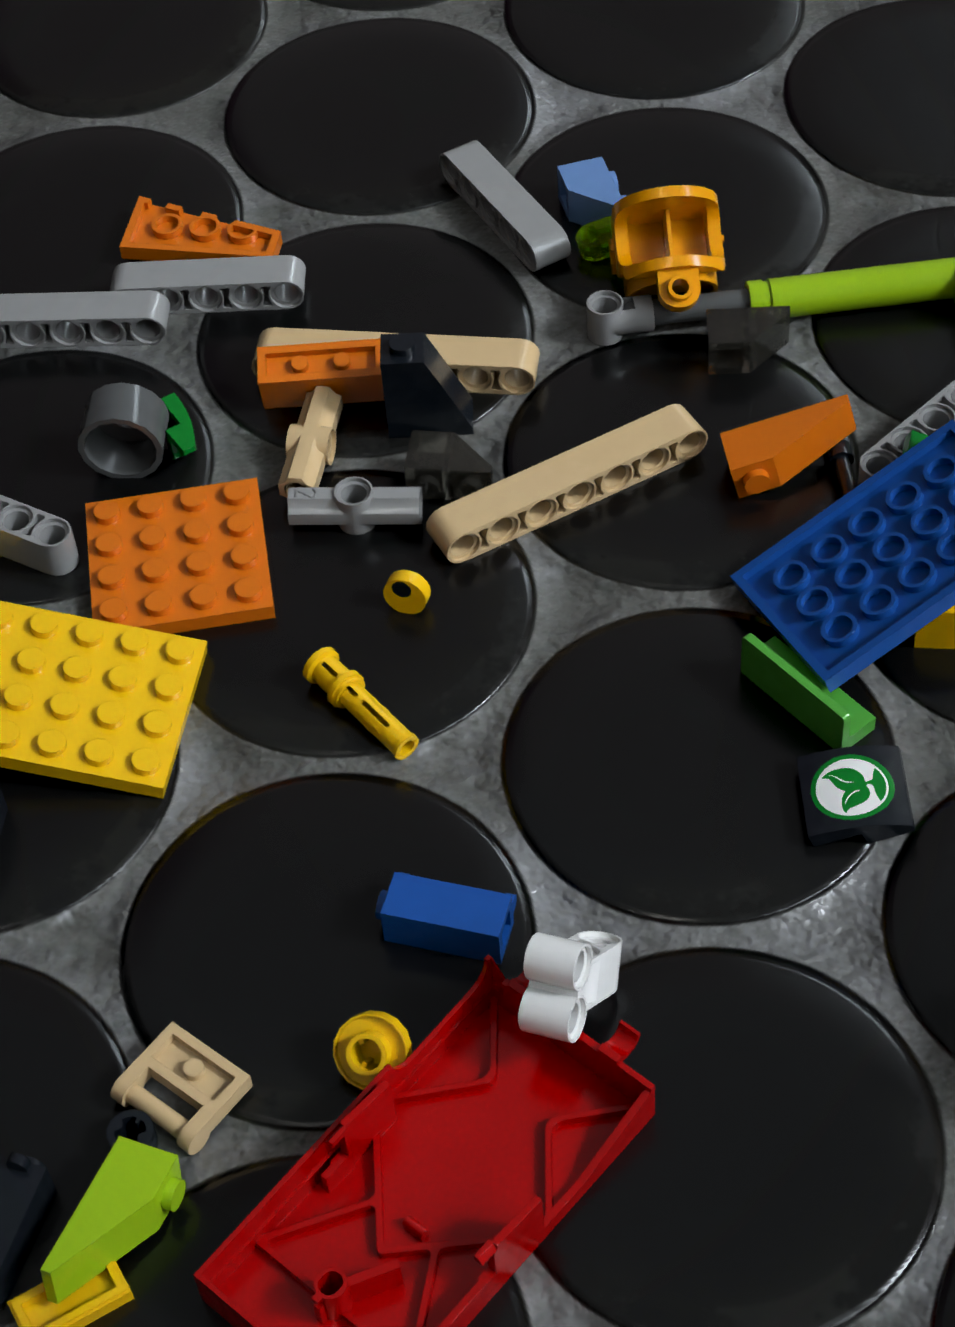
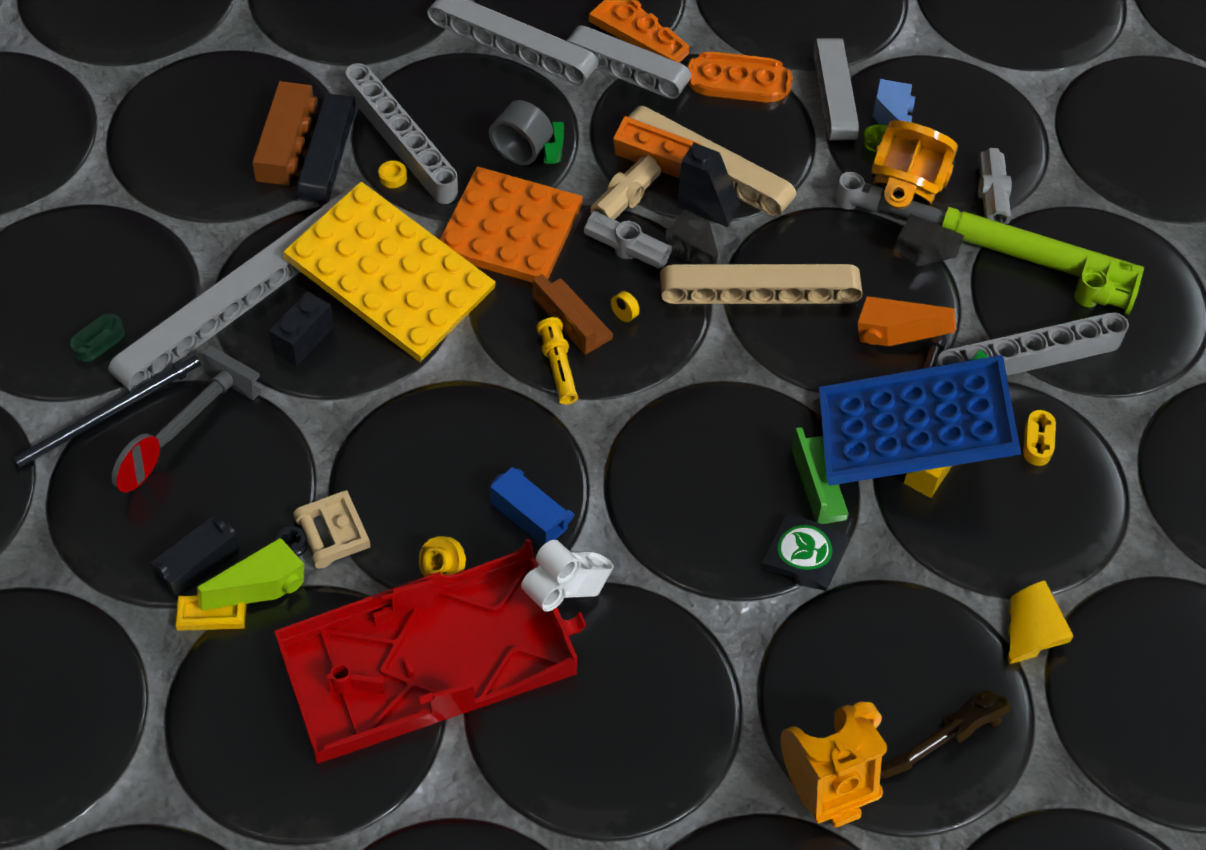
camera: 20 degrees right, 5 degrees up
none -> dark orange panel [533,274,613,355]
none -> orange tile [687,52,793,103]
none -> light grey piece [978,148,1012,224]

